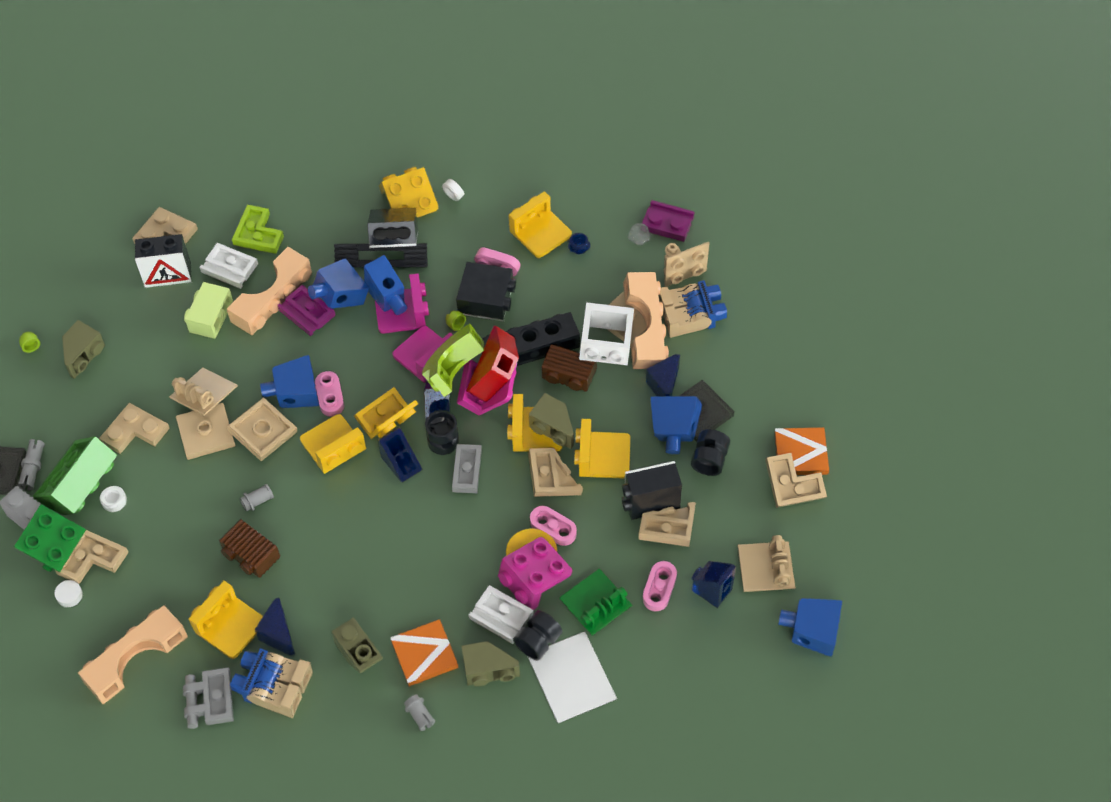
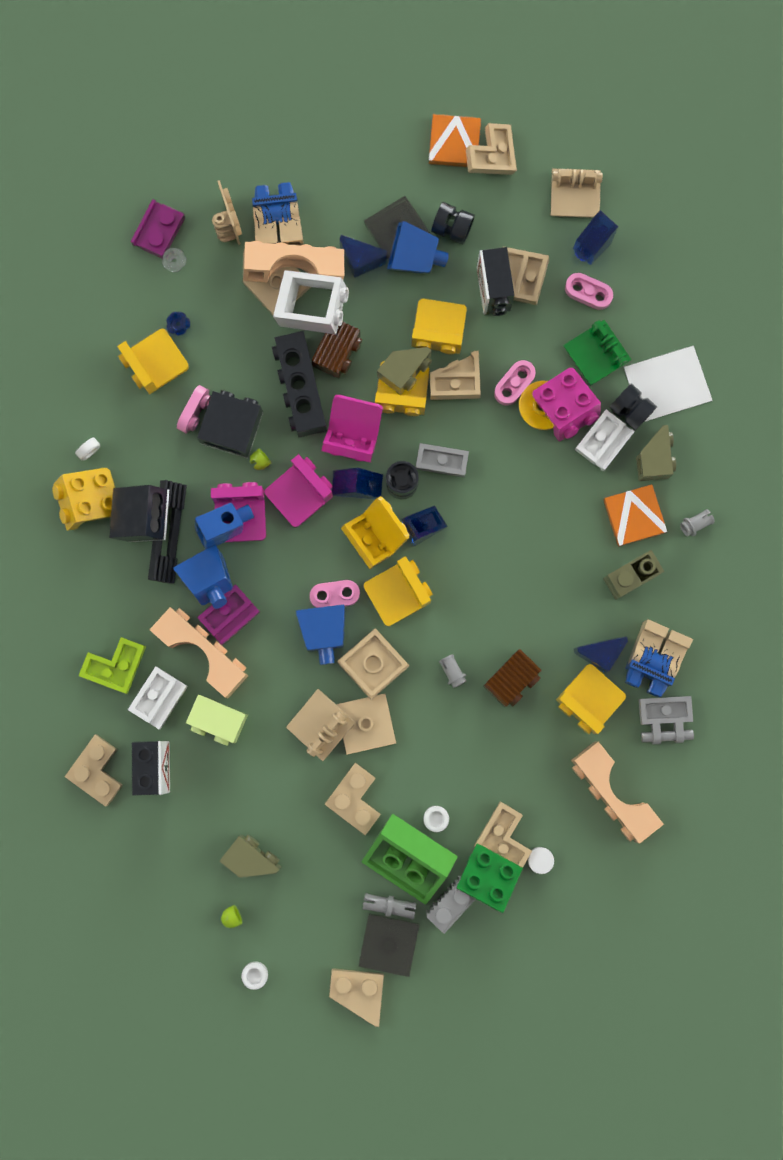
camera: 85 degrees left, 25 degrees up
lime arch [422,323,484,397] -> none
red slope [466,326,519,402] -> none
blue torso [778,598,842,657] -> none

